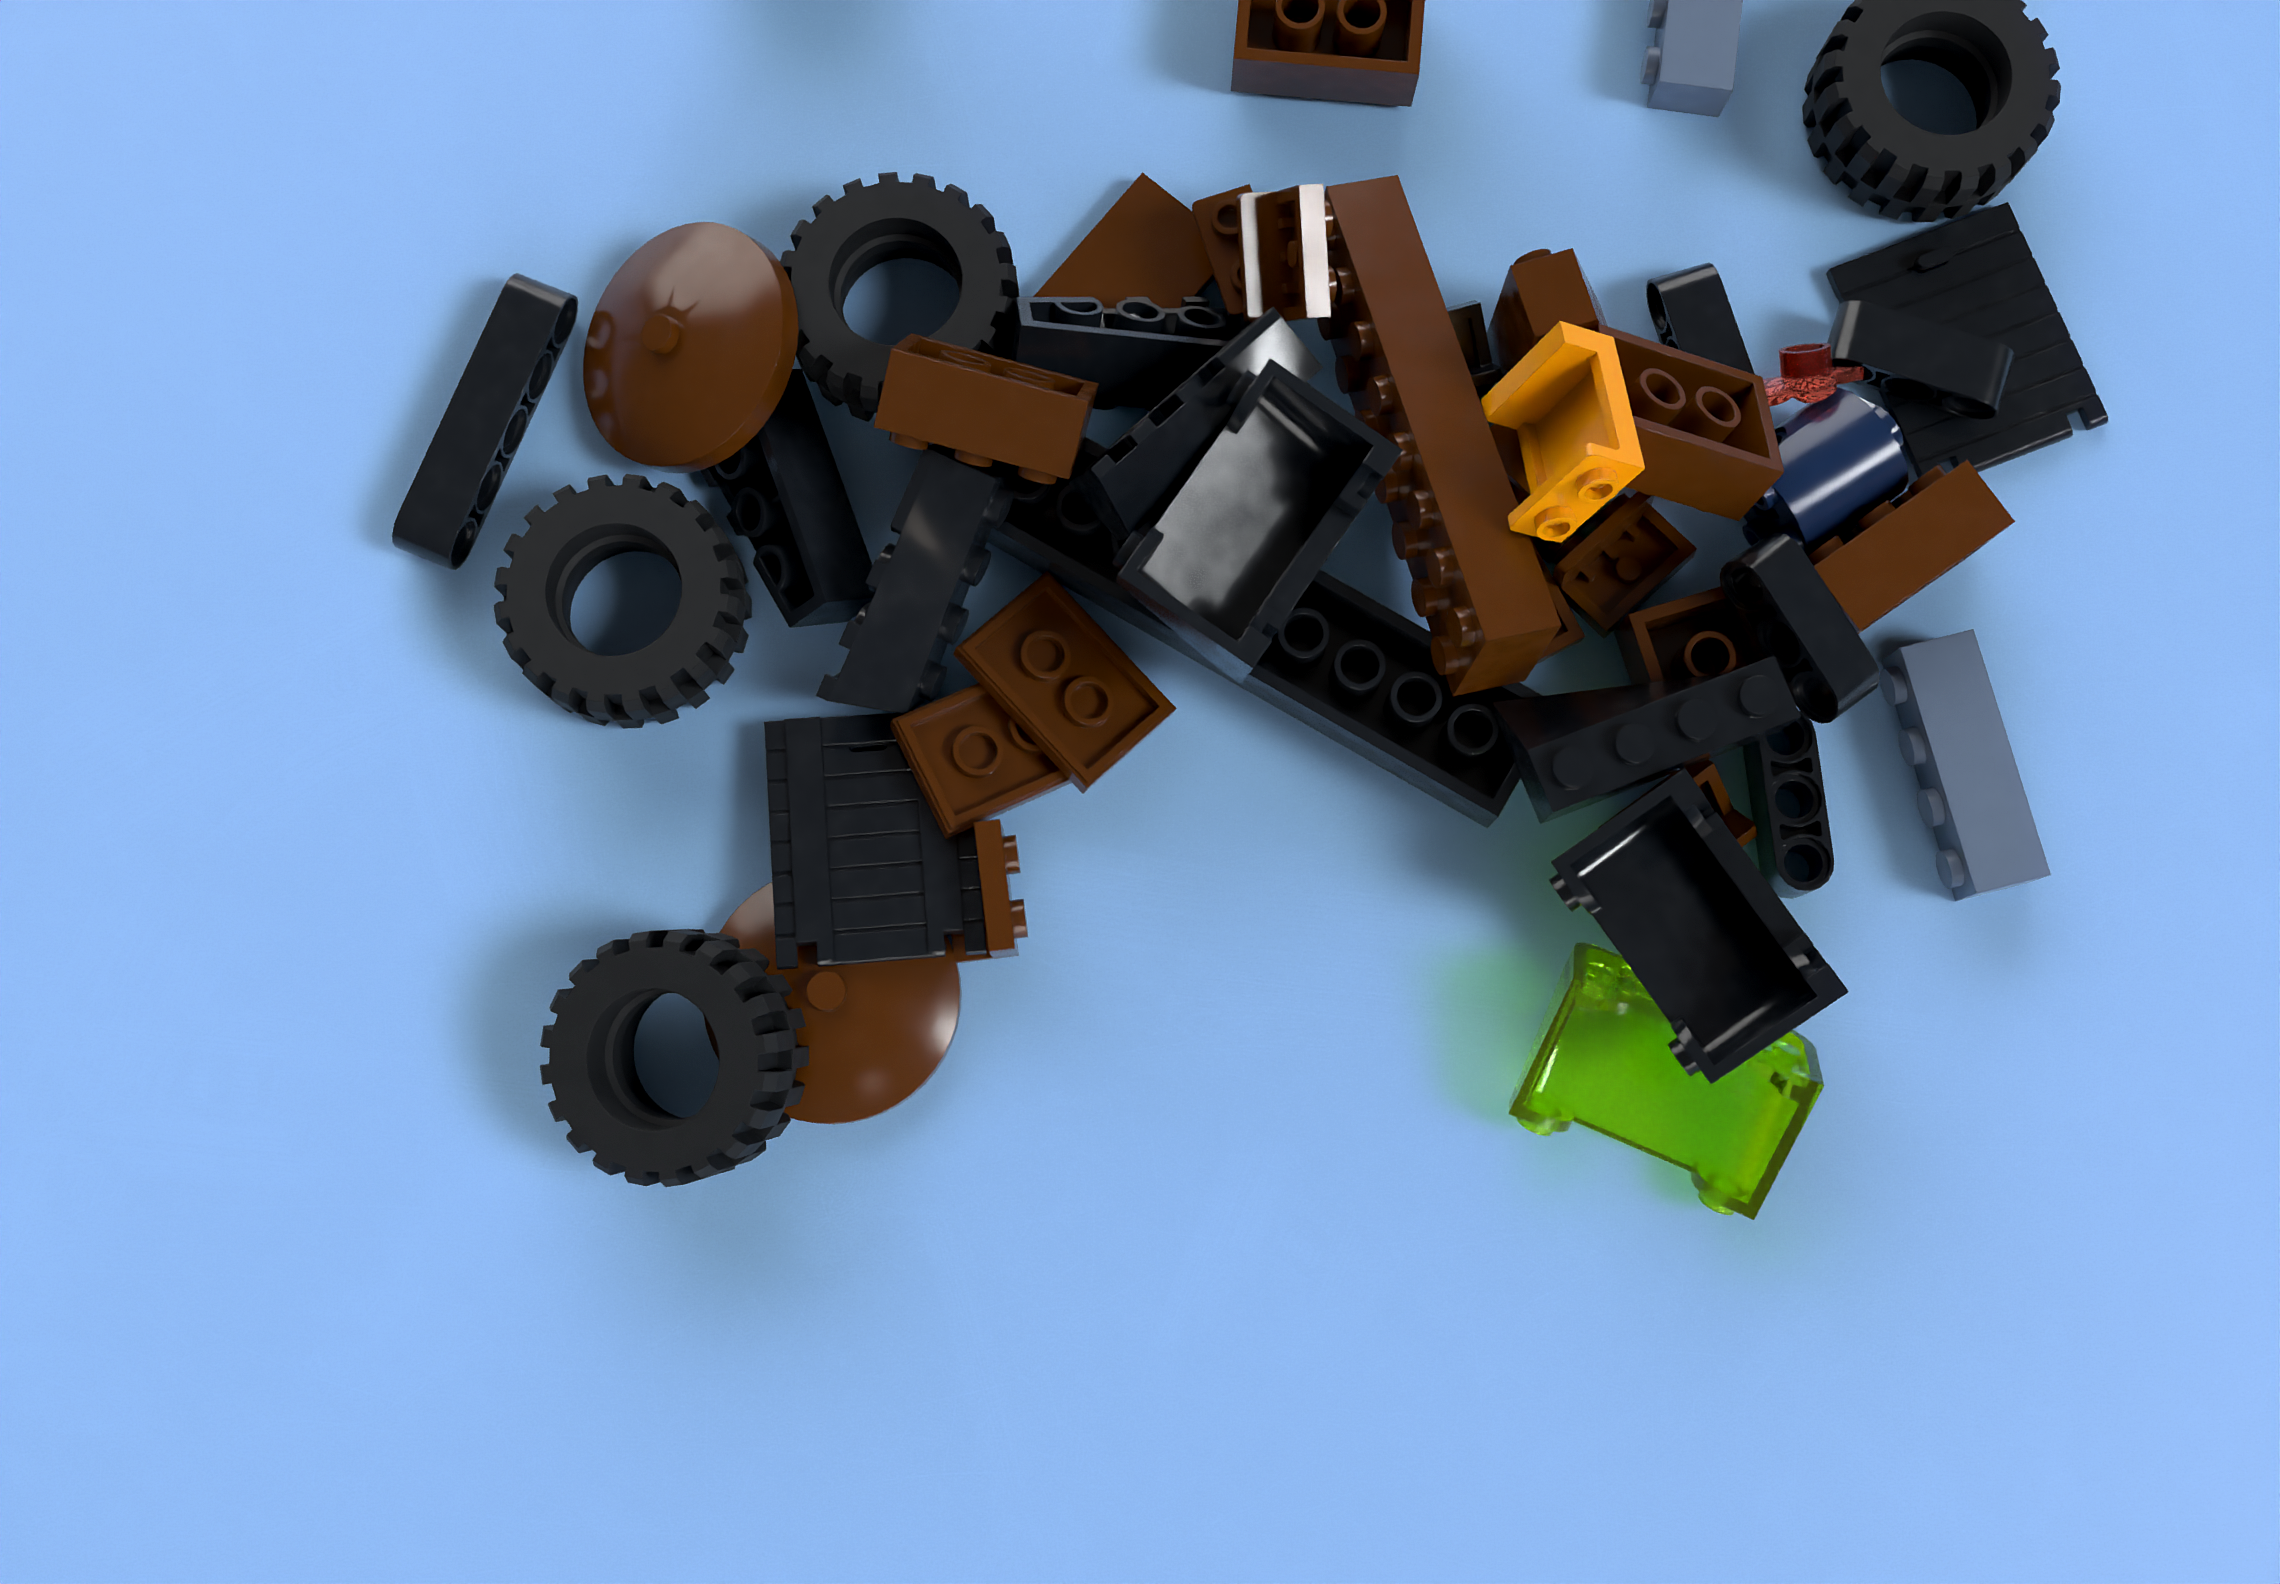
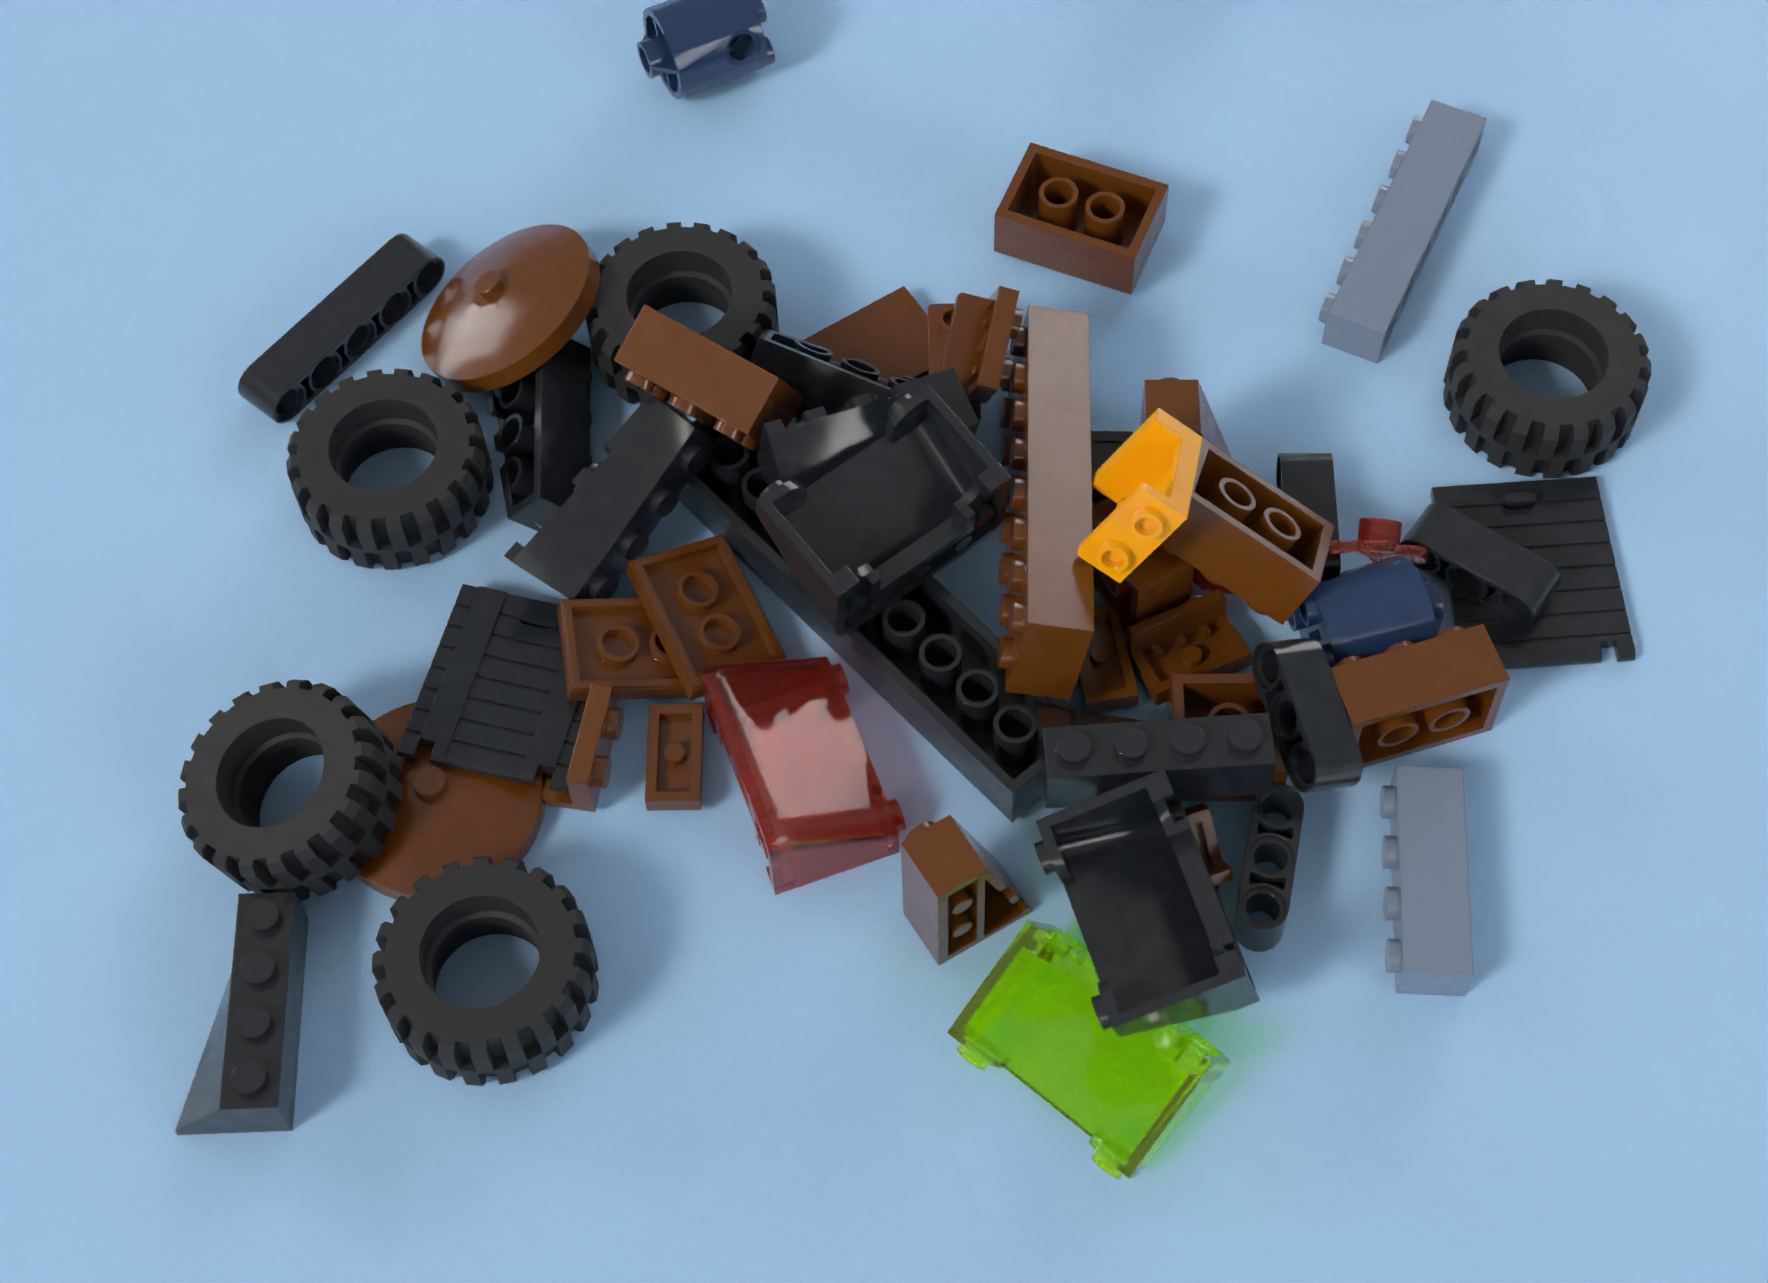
camera: 20 degrees right, 20 degrees down
none -> black wedge [175,892,309,1135]
none -> black tyre [372,856,599,1086]
none -> reddish brown plate [645,703,705,811]
none -> clear red windscreen [699,656,906,895]
none -> reddish brown wedge [900,815,1033,966]

